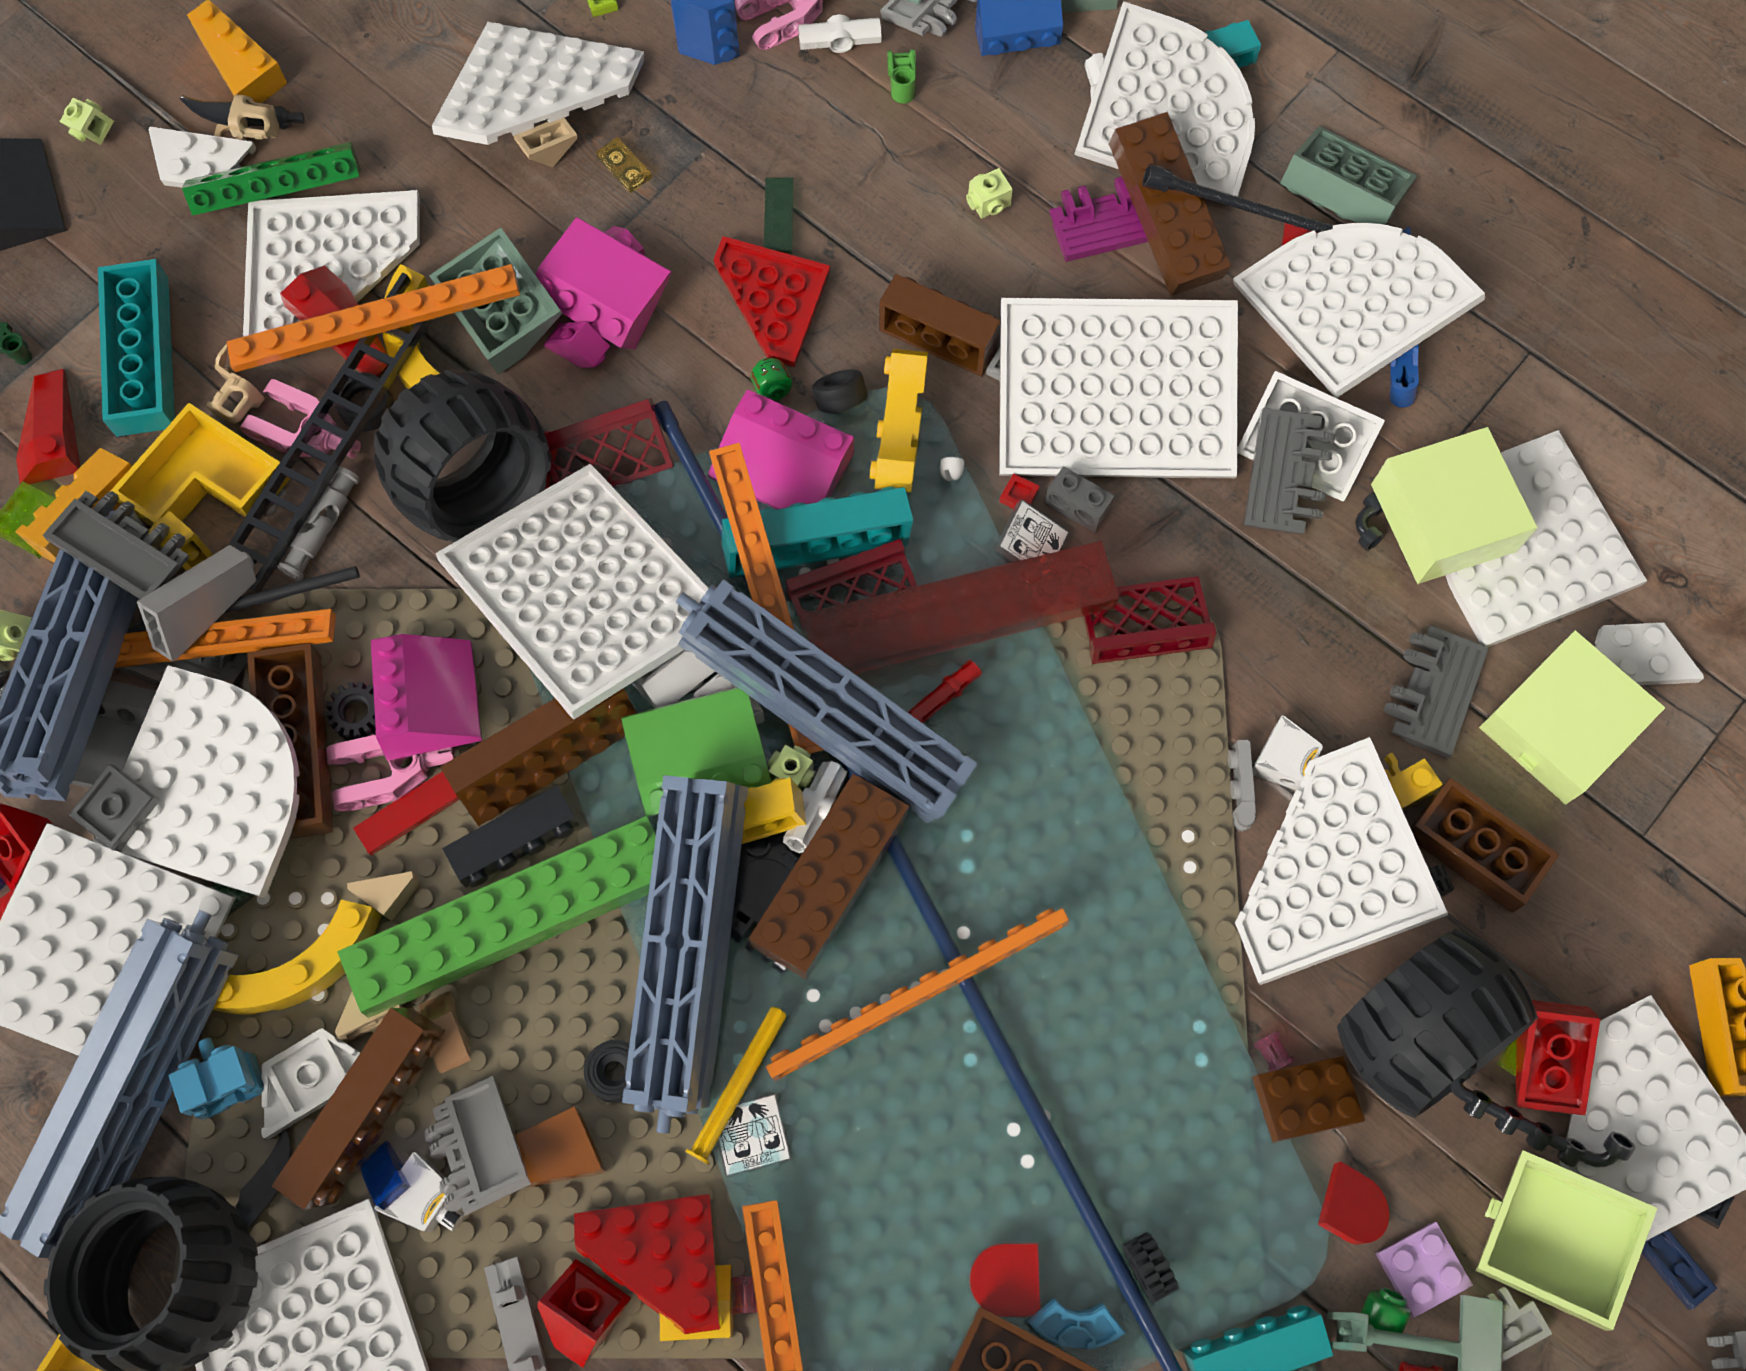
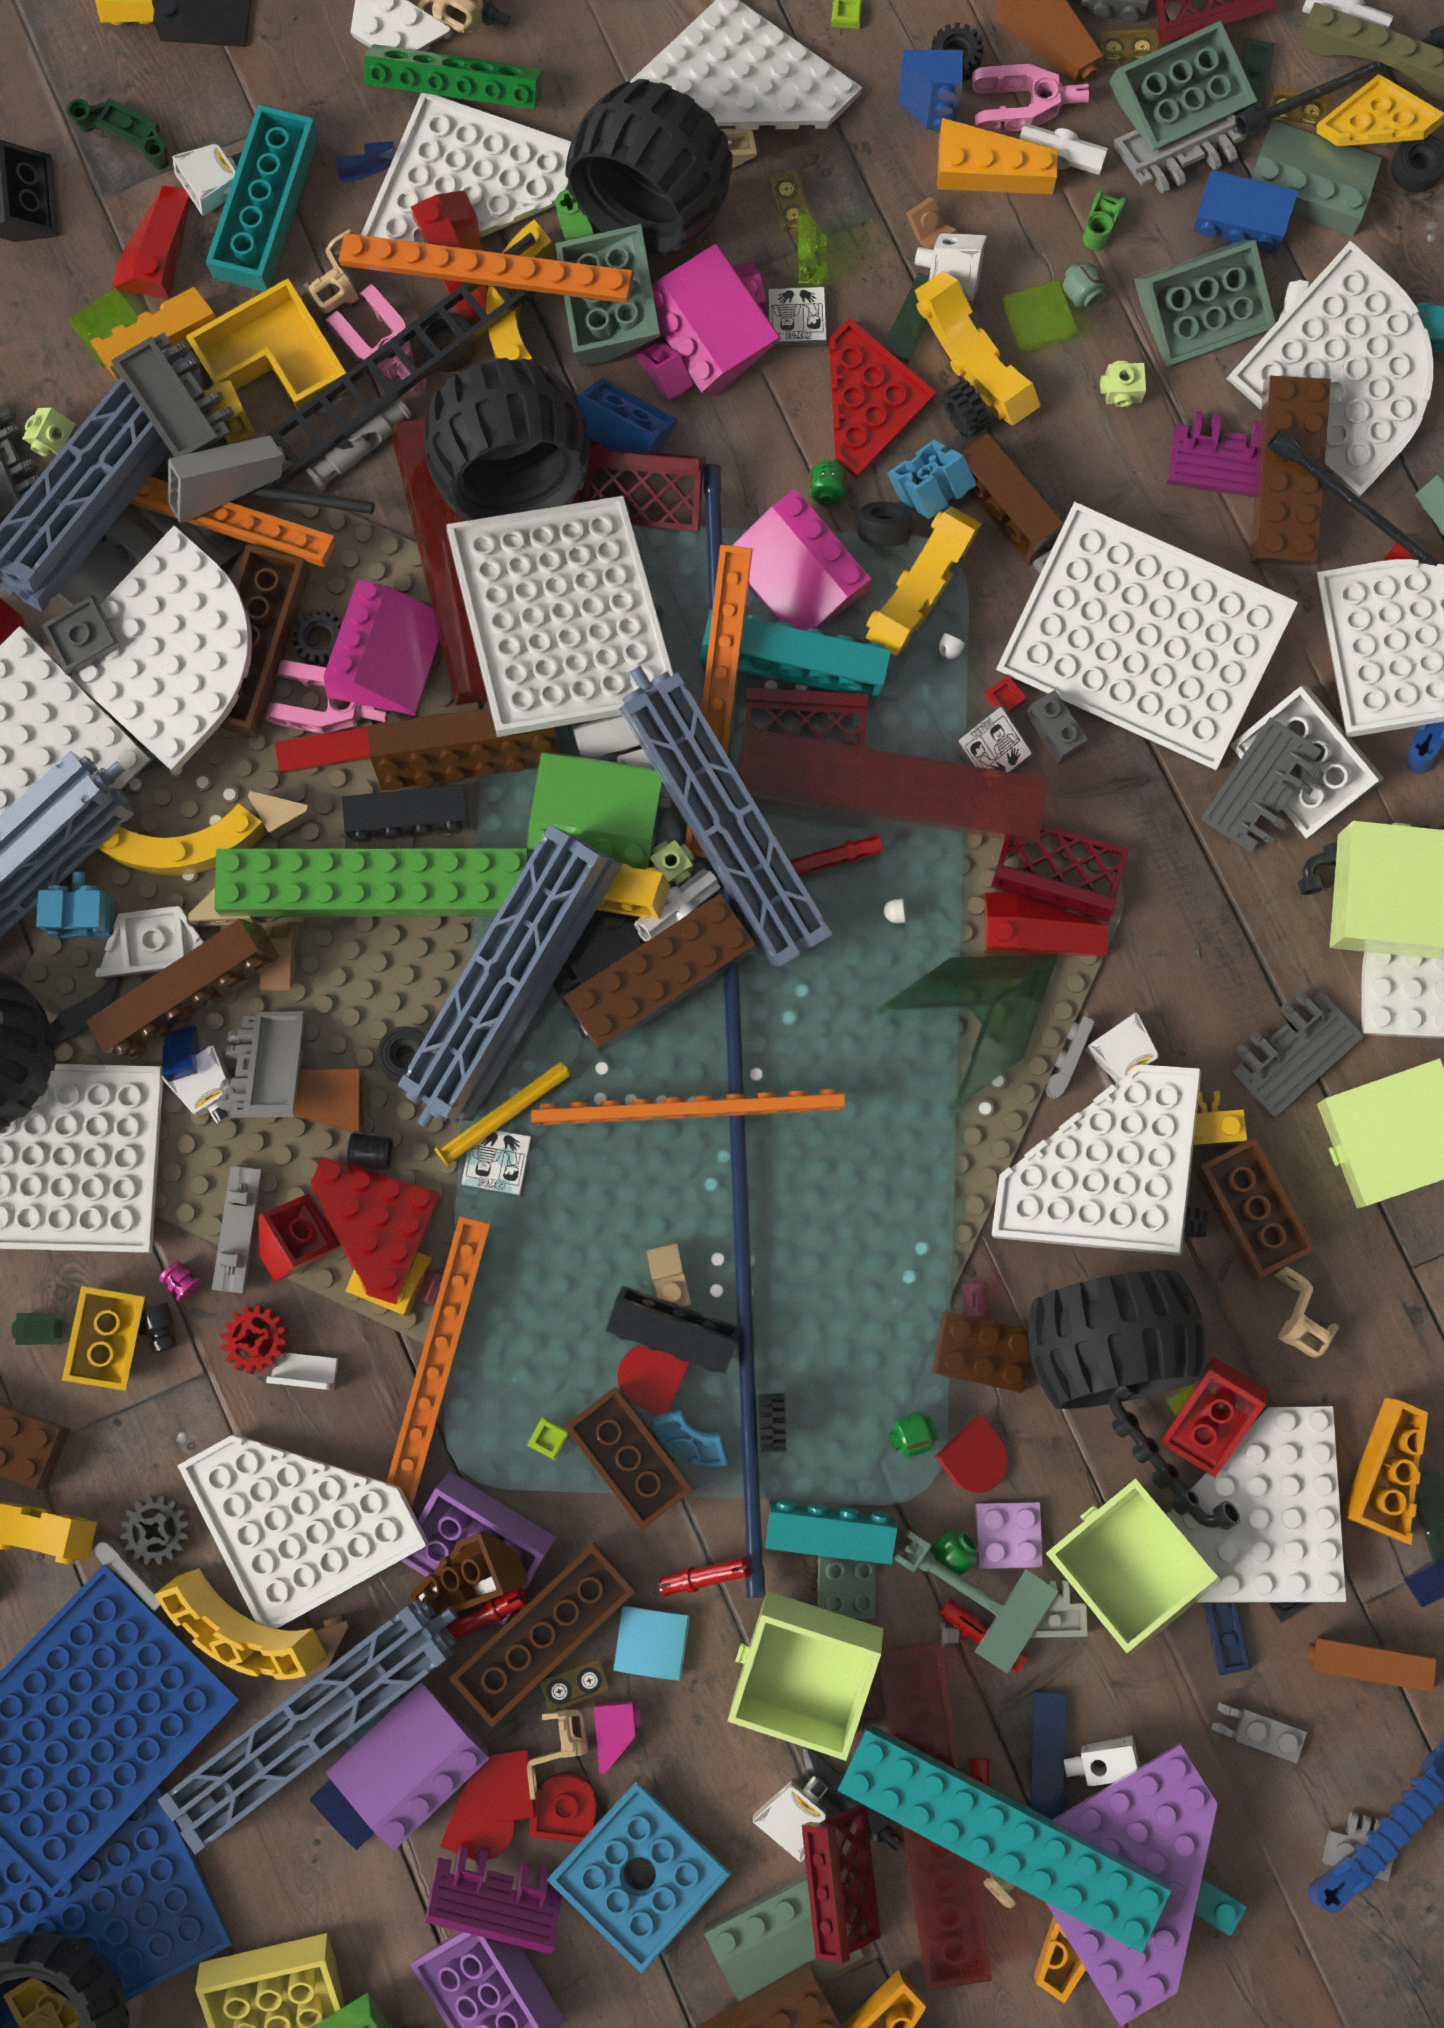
camera: 30 degrees right, 10 degrees up
none -> white torso [172,144,242,216]
none -> clear blue slope [336,141,396,182]
none -> black piece [347,1132,393,1170]
none -> clear red brick [391,419,488,706]
none -> bright green piece [556,189,594,241]
none -> black tyre [565,79,733,256]
none -> blue slope [576,378,678,452]
none -> black brick [606,1285,742,1374]
none -> tan slope [647,1244,691,1307]
none -> tile [767,286,827,347]
none -> clear neon green slope [797,208,828,287]
none -> clear green windscreen [876,954,1059,1111]
none -> white hinge [884,898,907,924]
none -> dark azure brick [887,439,977,519]
none -> green head [888,1412,938,1459]
none -> medium nougat slope [906,197,958,250]
none -> yellow brick [914,271,1041,426]
none -> white torso [915,233,987,301]
none -> light orange wedge [937,118,1058,195]
none -> black tyre [941,379,991,439]
none -> red wedge [984,893,1107,957]
none -> clear neon green tile [1002,279,1078,353]
none -> sand green head [1062,263,1106,309]
none -> sand green slope [1134,240,1275,366]
none -> tan piece [1274,1266,1339,1358]

